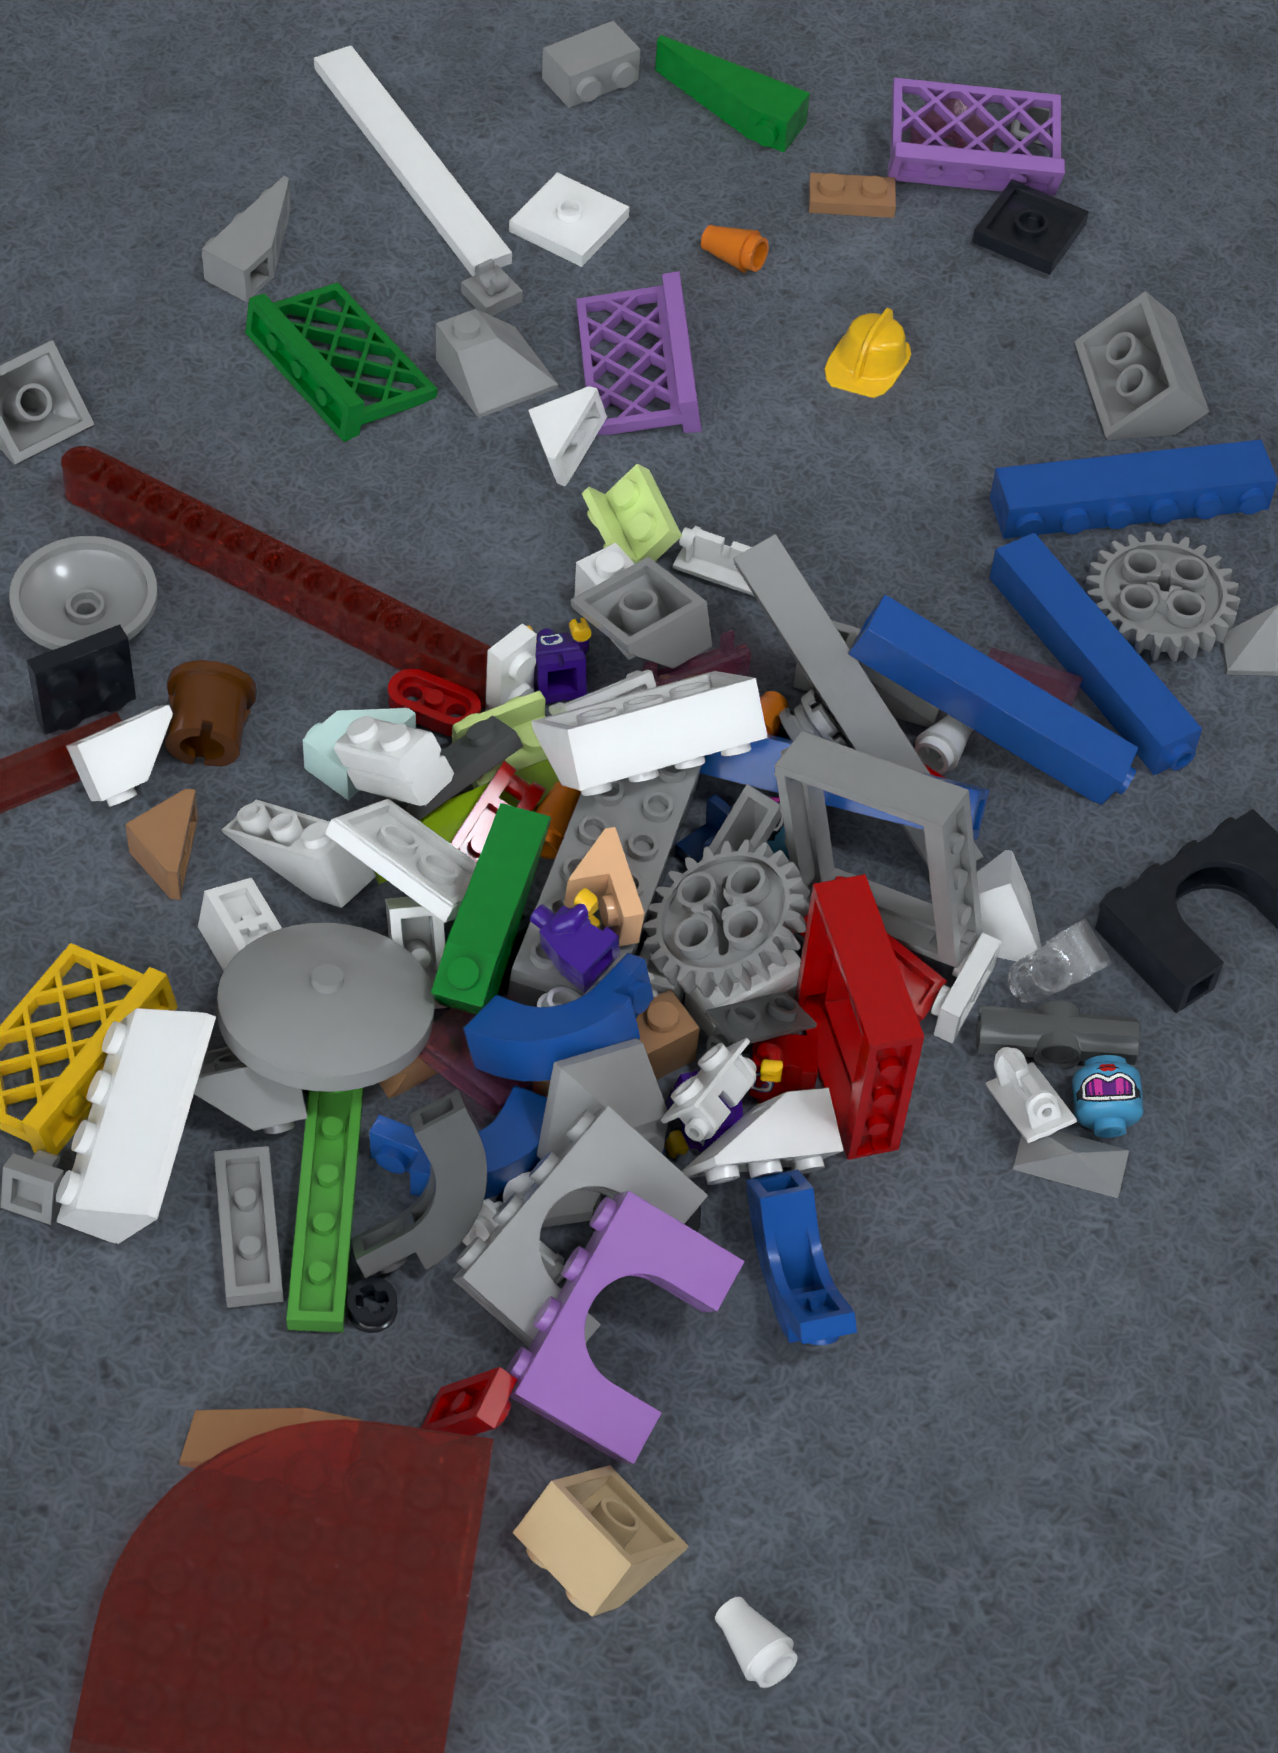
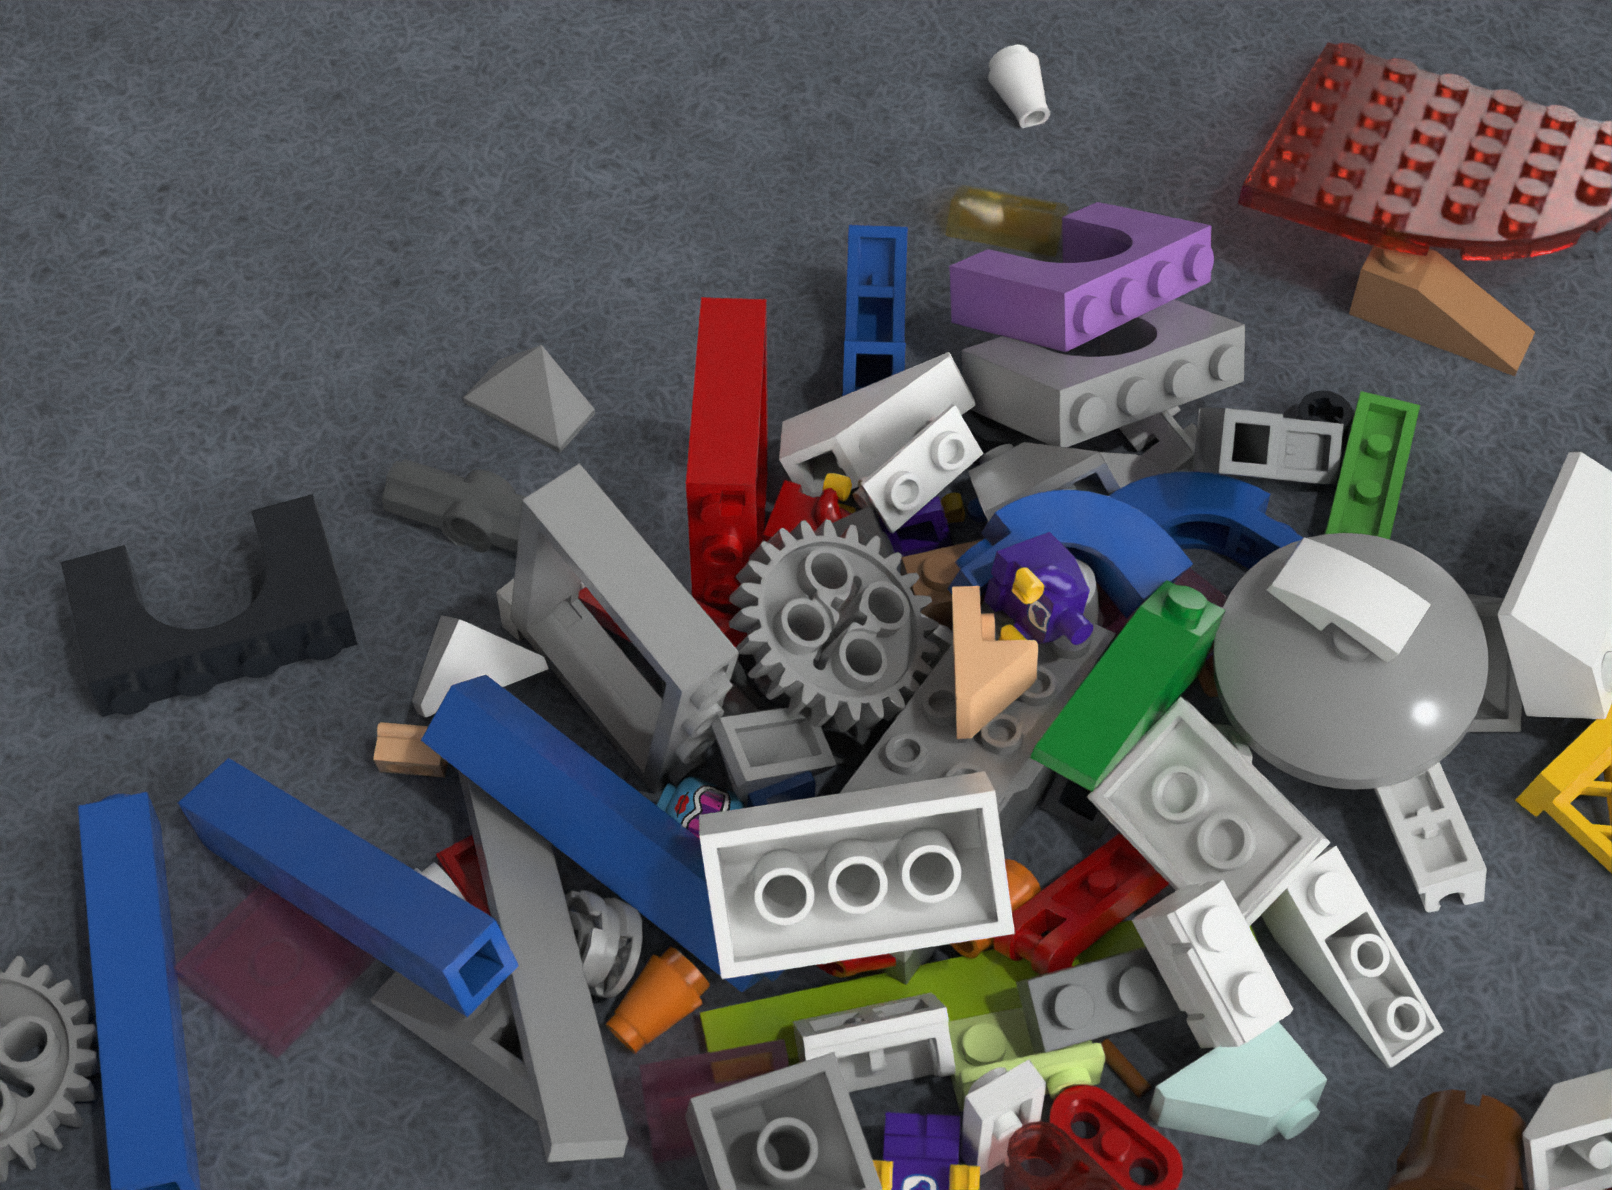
camera: 160 degrees left, 0 degrees up
medium nougat slope [125,789,199,900] -> none
light grey plate [214,1146,284,1308] -> none
red plate [418,1367,517,1447] -> none
tan slope [513,1465,689,1617] -> none
white hinge [986,1047,1077,1143] -> none
clear piece [1008,918,1112,1003] -> none
dark azure head [1072,1055,1144,1138] -> none
none -> light nougat piece [373,722,448,777]
none -> clear yellow slope [946,185,1069,257]
none -> white slope [1267,537,1431,663]

